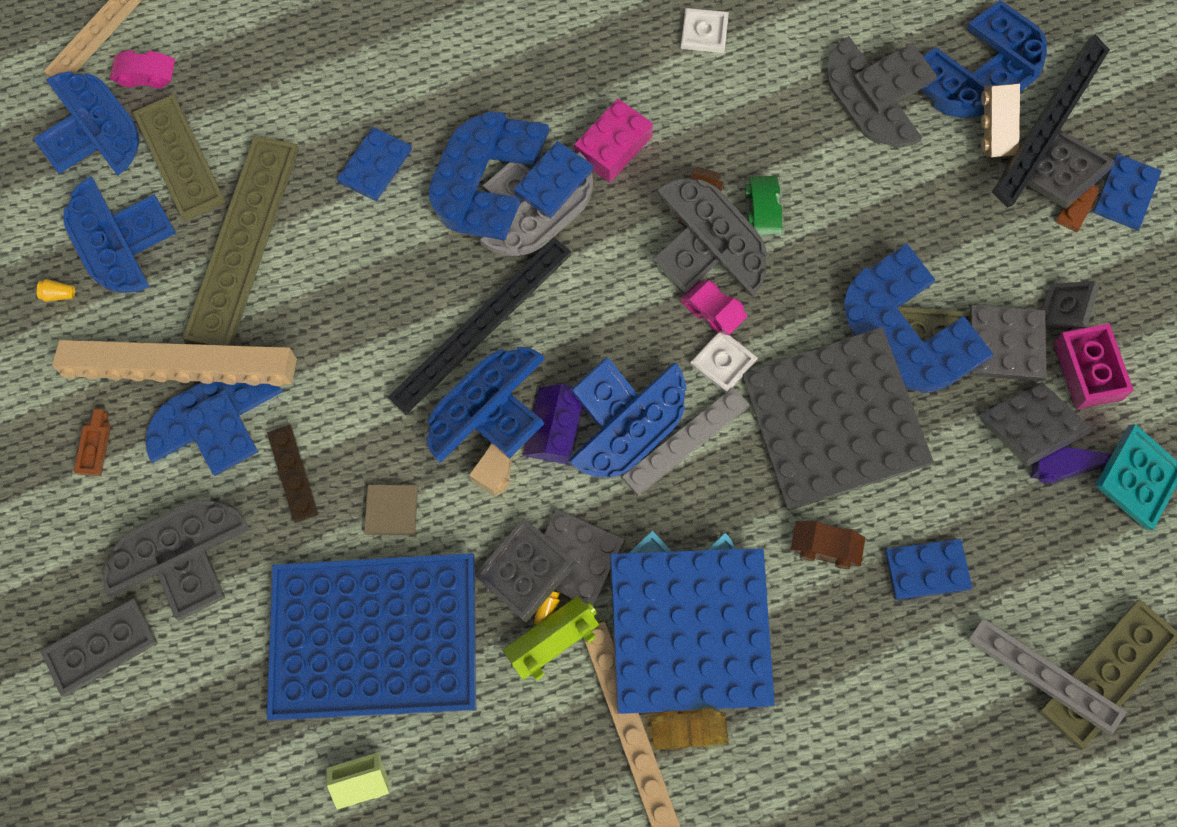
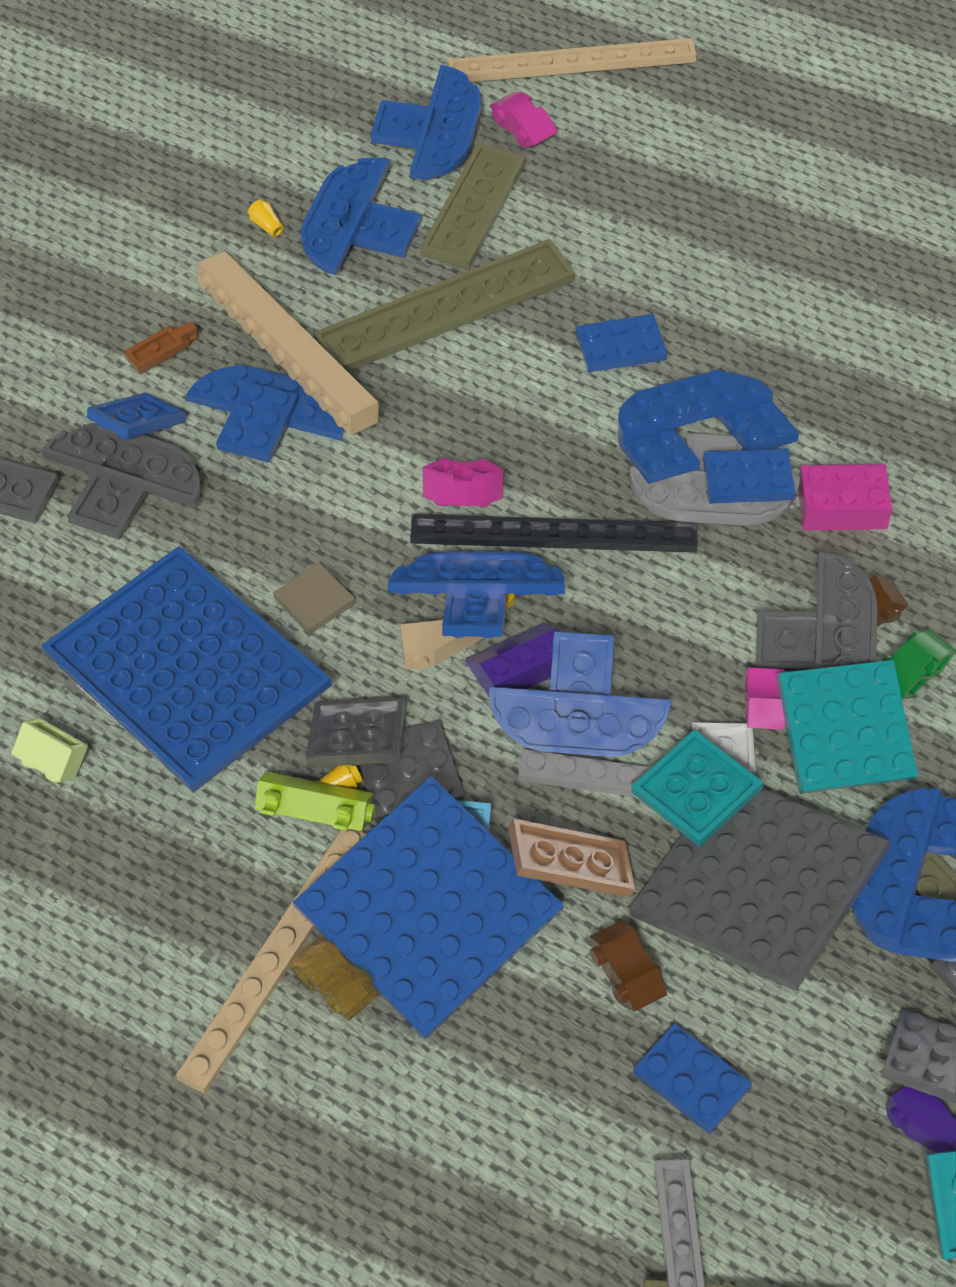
camera: 45 degrees right, 15 degrees down
dark brown plate [267,425,319,523] -> none
none -> blue plate [86,392,186,439]
none -> dark pink brick [423,458,503,507]
none -> medium nougat plate [508,818,636,897]
none -> teal plate [631,729,763,847]
none -> teal plate [776,660,918,794]

